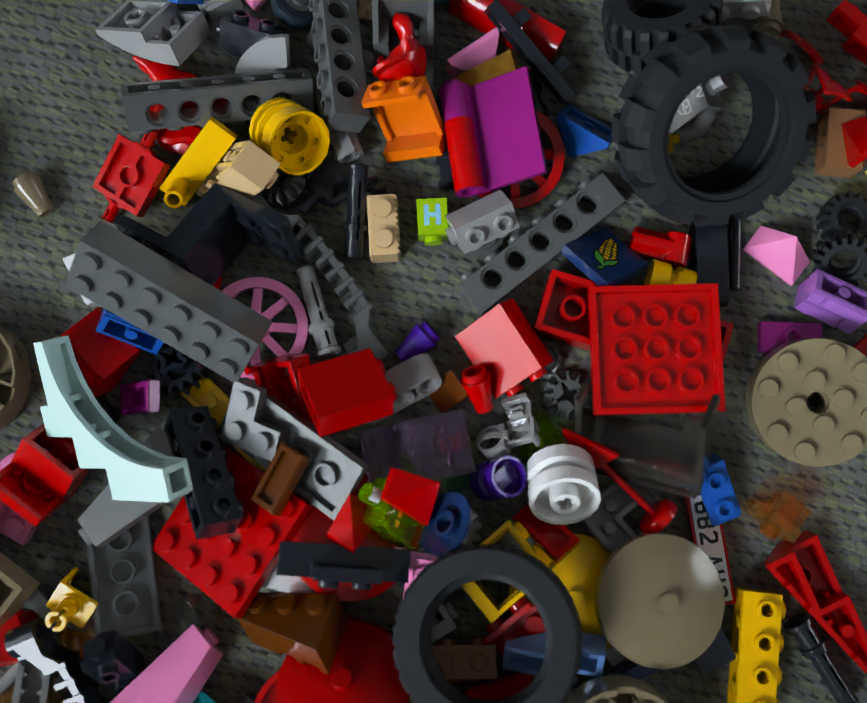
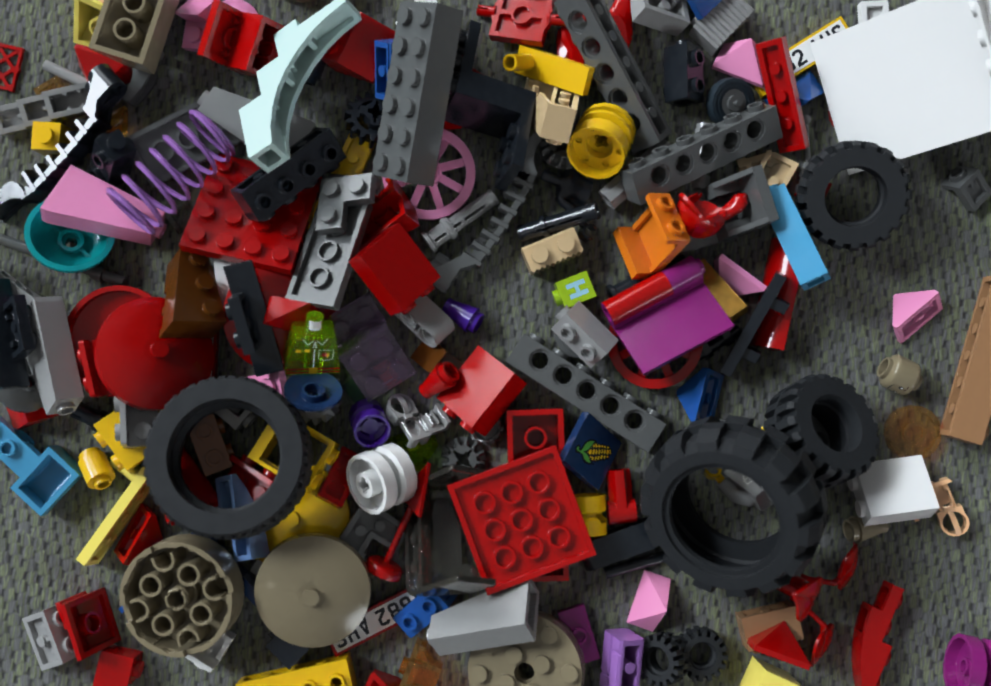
camera: 65 degrees right, 5 degrees up
yellow bracket [45,567,98,631] -> none
magenta plate [120,380,160,416] -> none
light grey tile [234,34,291,74] -> none
reddish brown tile [251,442,311,516] -> none
red slope [380,468,440,526] -> none
none -> medium lavender piece [106,110,236,235]
none -> light grey slope [426,579,540,656]

